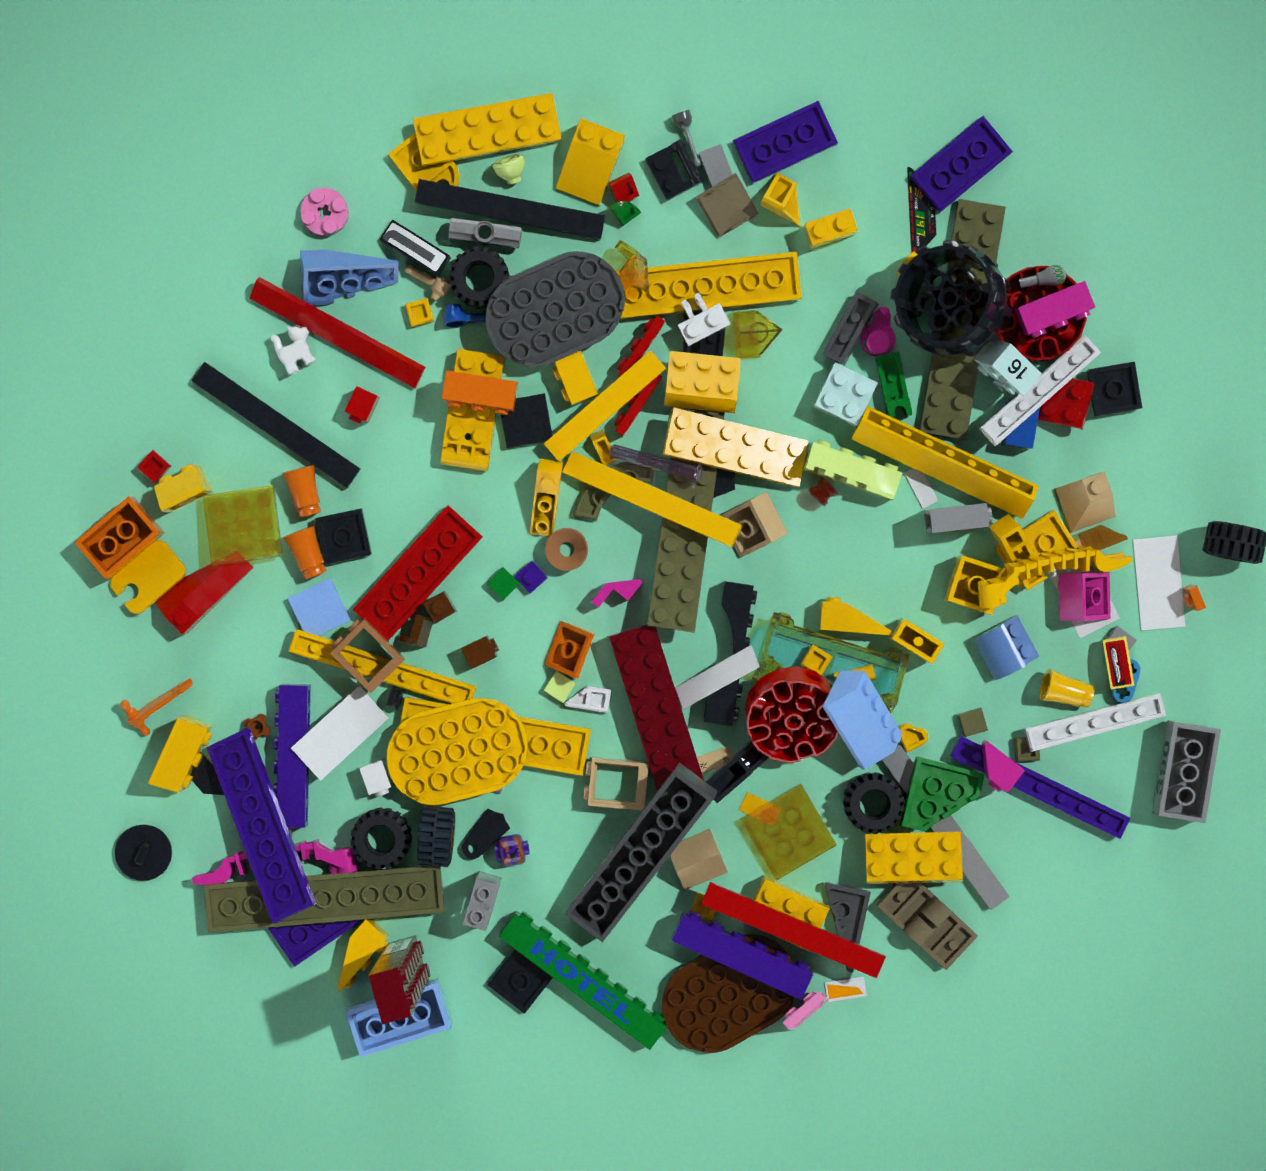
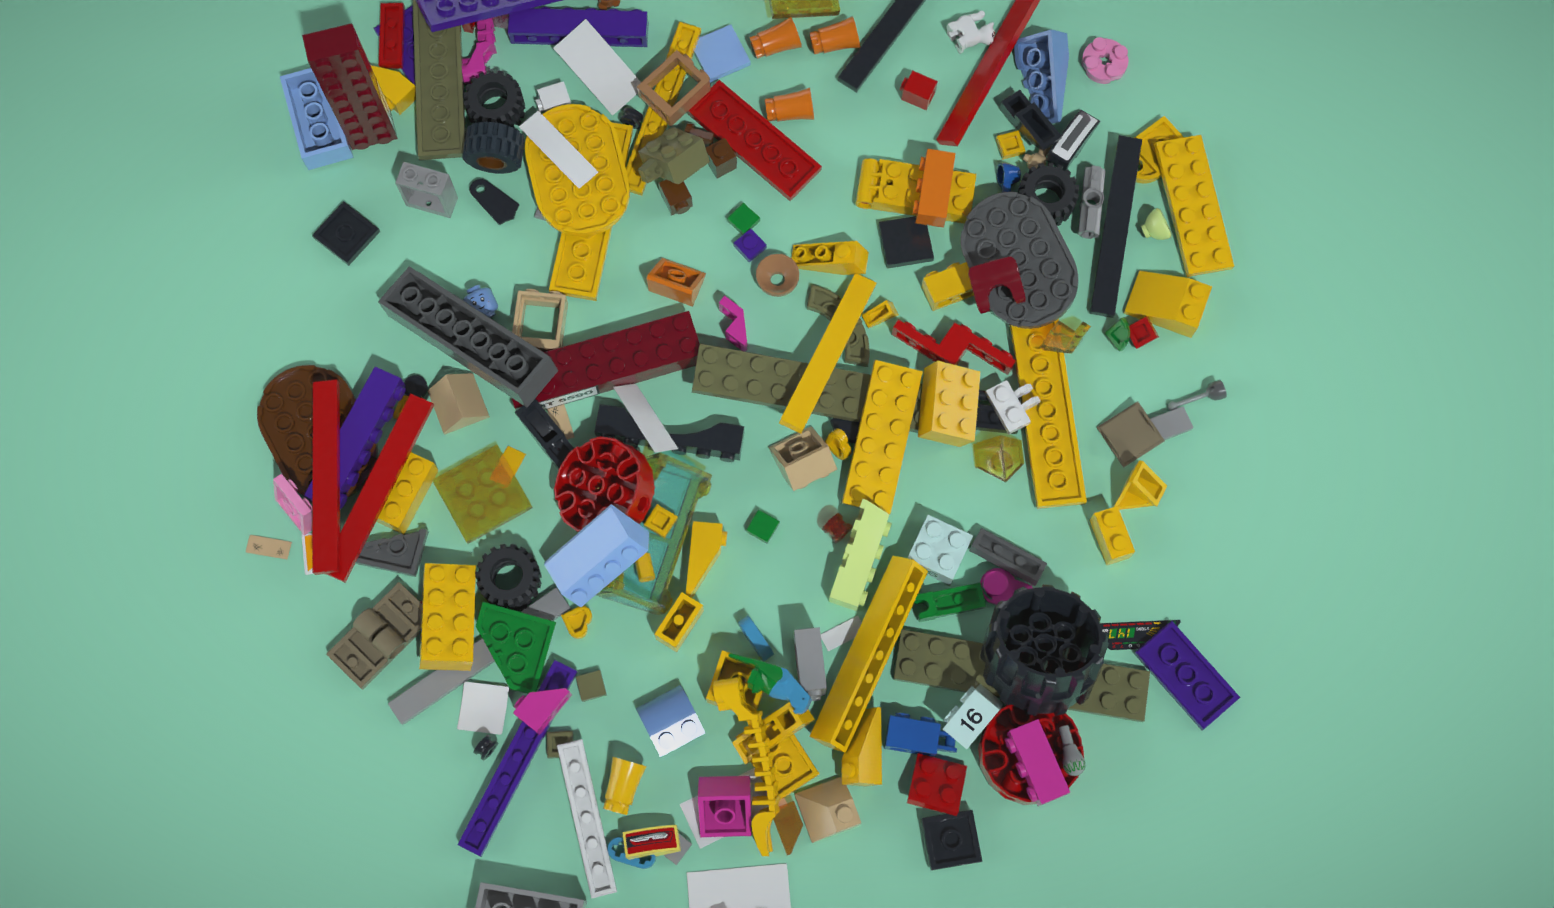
camera: 85 degrees right, 15 degrees down
black plate [315,508,372,564] -> none
dark purple head [494,834,530,867] -> none
green brick [499,911,667,1050] -> none
yellow tile [544,350,666,461] -> none
yellowish green tile [544,671,576,703] -> none
white tile [565,686,611,713] -> none
clear purple axle [609,444,702,483] -> none
black plate [645,139,704,201] -> none
dark purple tile [732,101,838,184] -> none
white tile [979,335,1101,446] -> none
none -> tan sticker [246,535,292,560]
none -> red tile [312,380,340,575]
none -> red tile [379,3,405,69]
none -> black piece [404,375,428,398]
none -> white sticker [457,682,509,735]
none -> medium blue head [463,285,498,318]
none -> black bush [473,735,498,761]
none -> white sticker [519,111,598,188]
none -> olive hinge [638,127,710,184]
none -> animal [729,653,812,715]
none -> dark azure beam [737,616,774,662]
none -> green tile [746,509,780,544]
none -> orange plant [765,87,815,122]
none -> yellow tile [825,428,852,460]
none -> yellow slope [841,707,882,787]
none -> dark red piece [968,256,1026,314]
none -> black slope [1000,90,1062,151]

